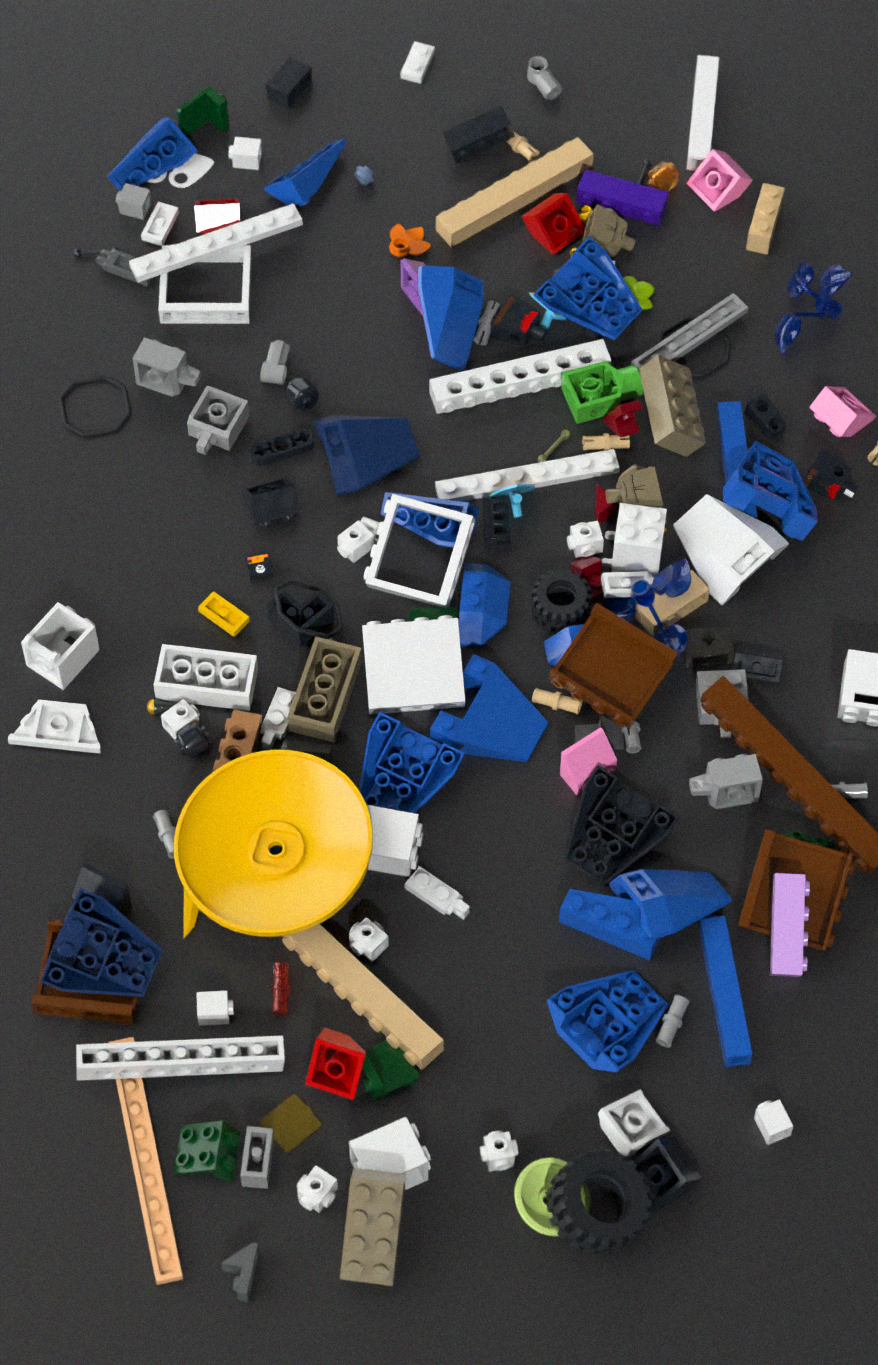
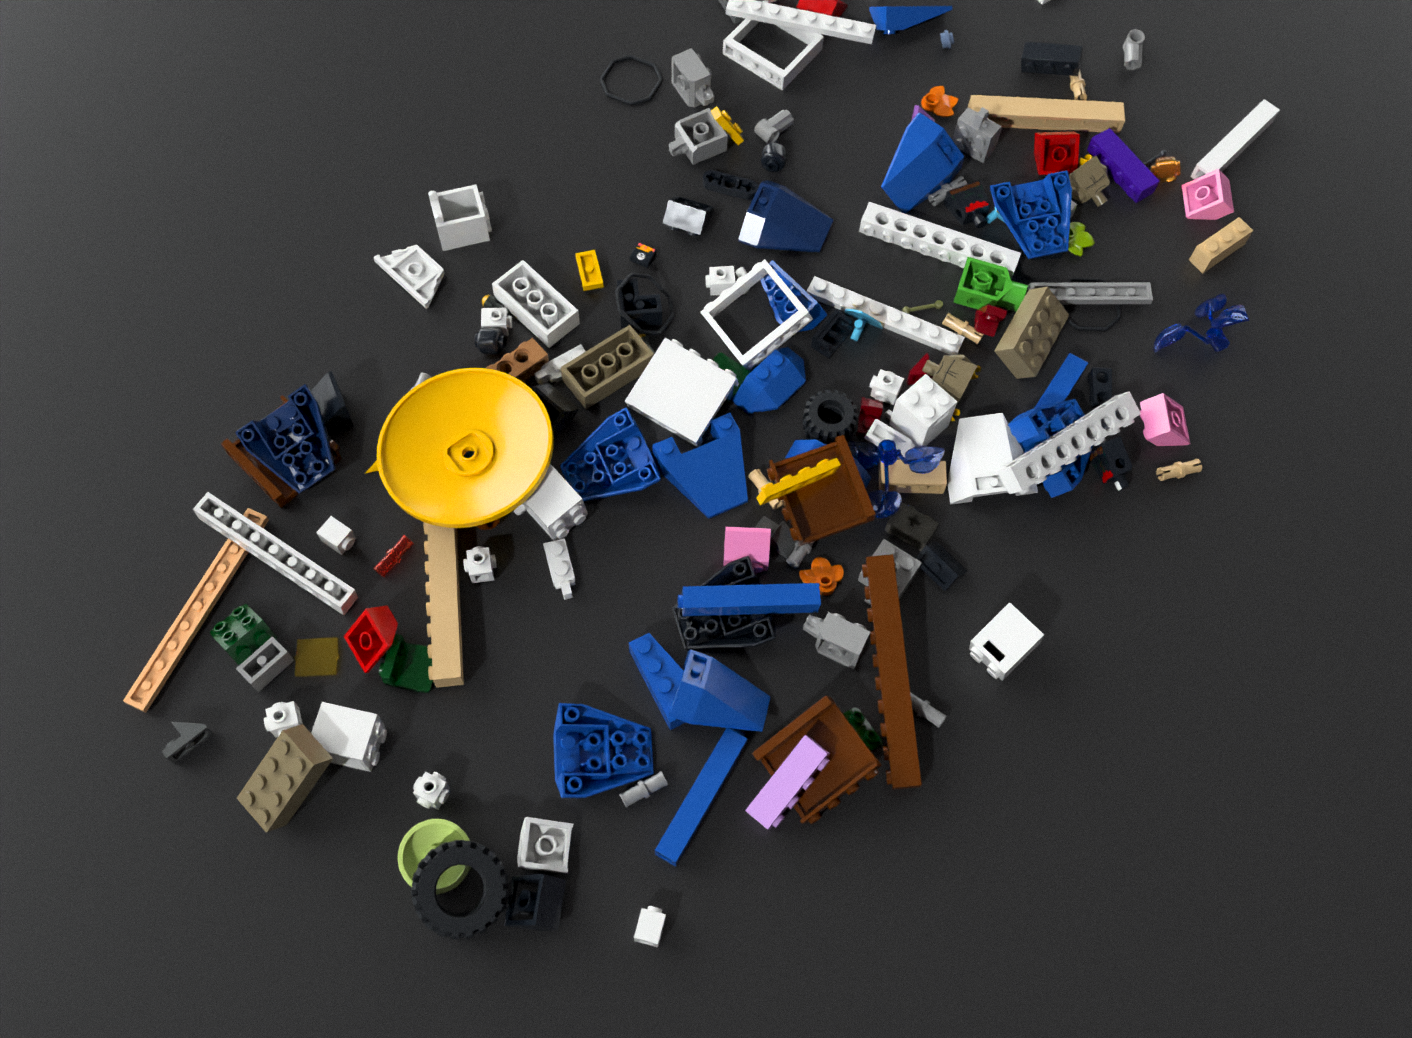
camera: 35 degrees right, 5 degrees up
none -> blue brick [678,583,821,616]
none -> yellow plate [711,106,744,145]
none -> yellow plate [756,458,841,506]
none -> orange plate [799,557,844,596]
none -> light grey hinge [952,107,1002,163]
none -> white brick [998,391,1141,495]

